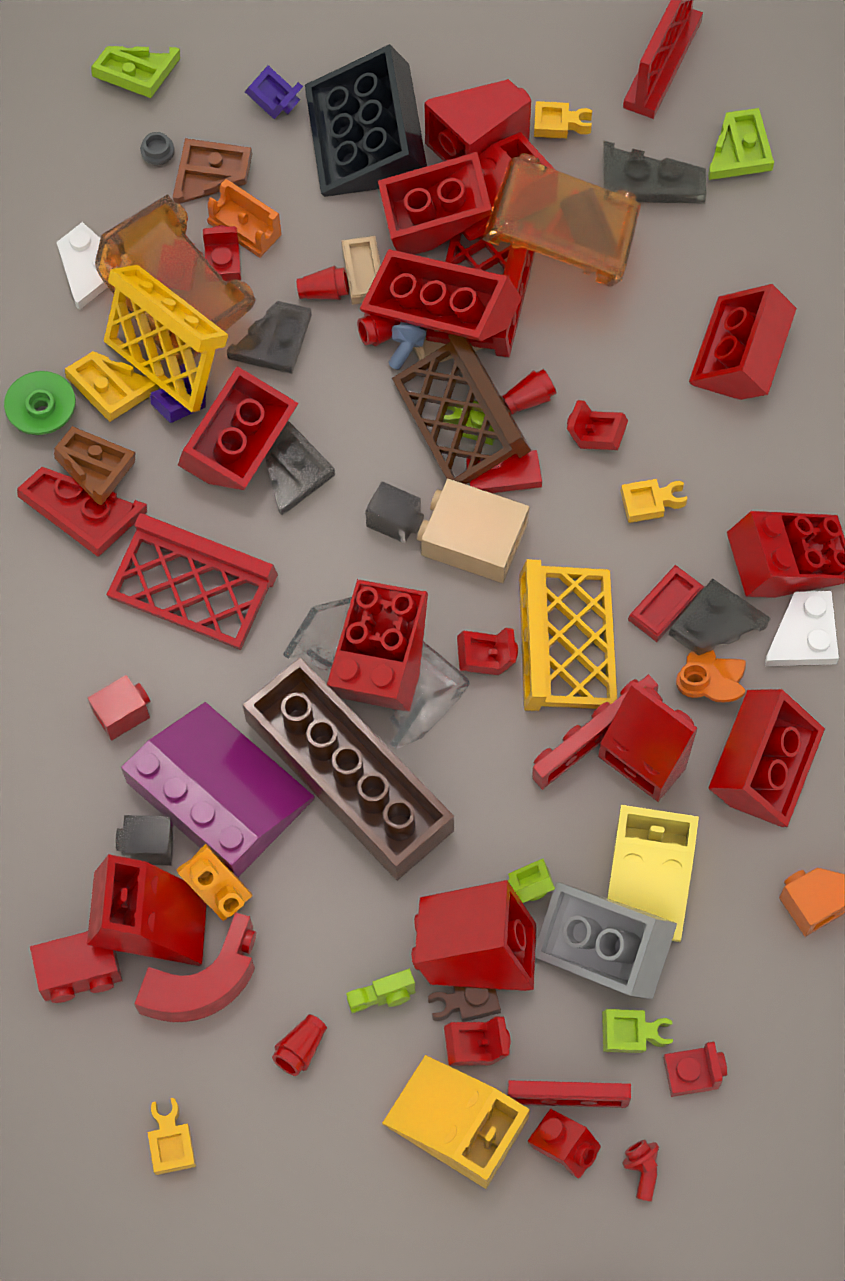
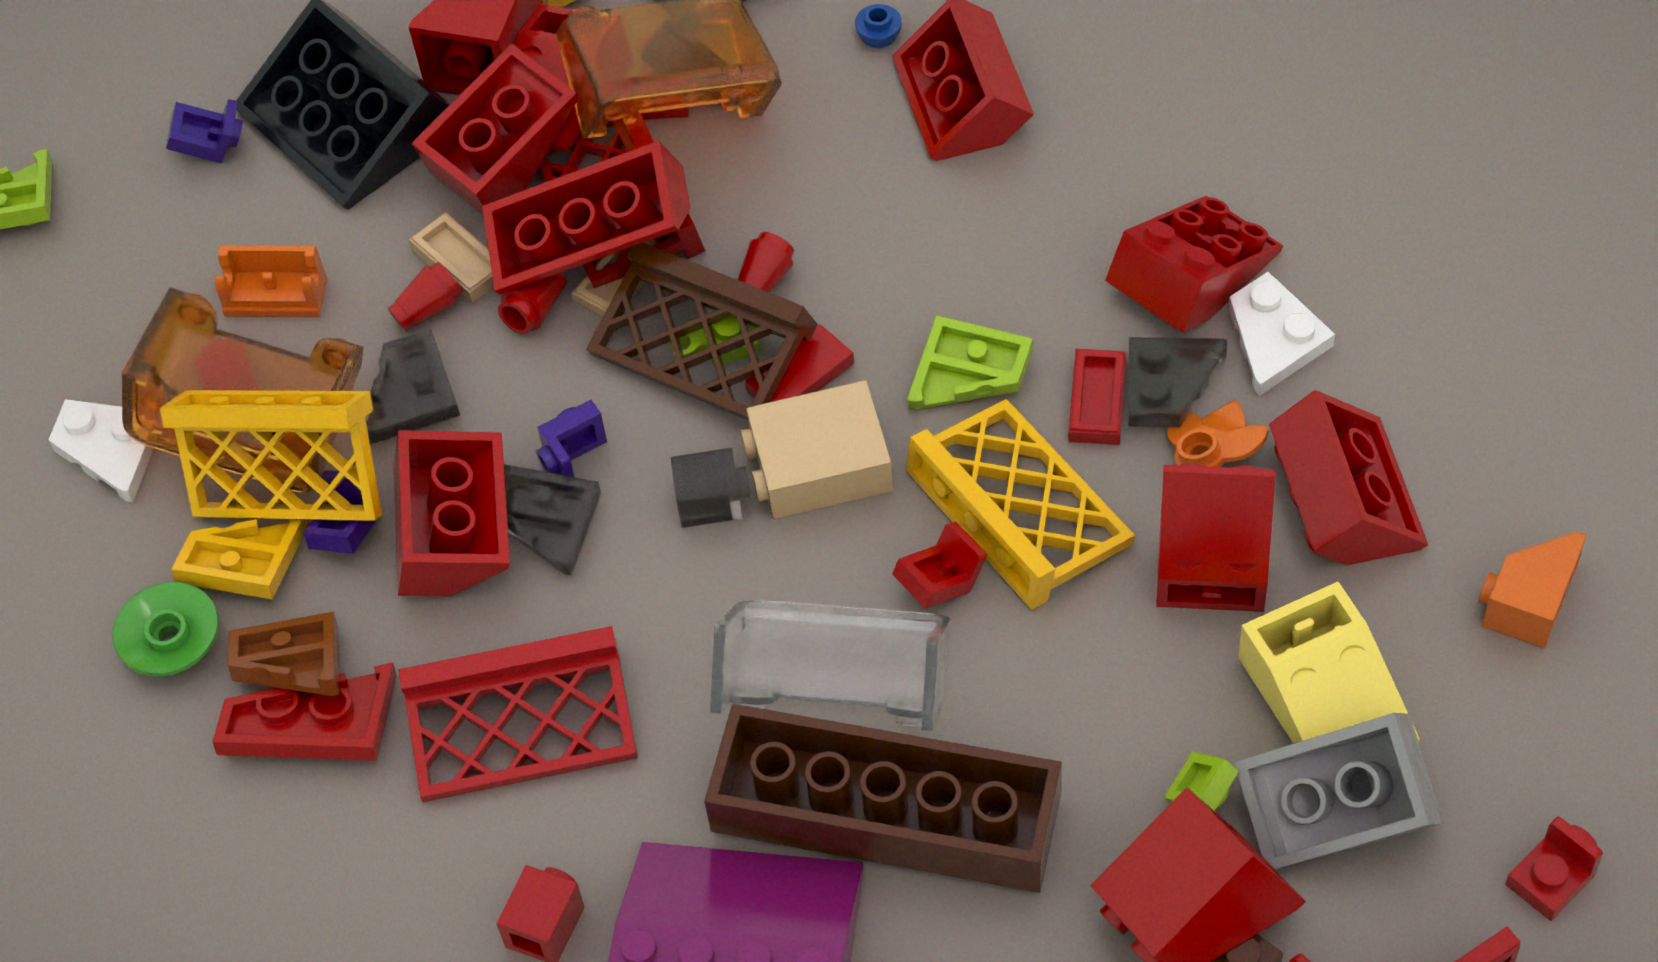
camera: 30 degrees left, 10 degrees down
dark grey plate [140,132,174,165] -> none
dark orange wing [172,138,253,204] -> none
red bracket [203,225,241,282] -> none
red slope [327,579,428,712] -> none
sand blue plate [388,322,426,370] -> none
plate [532,674,659,790] -> none
red bracket [567,400,628,450] -> none
lime plate [602,1009,673,1053] -> none
yellow plate [620,479,688,523] -> none
none -> dark purple bracket [536,399,607,489]
none -> blue plate [855,4,902,48]
none -> lime wing [907,315,1034,410]

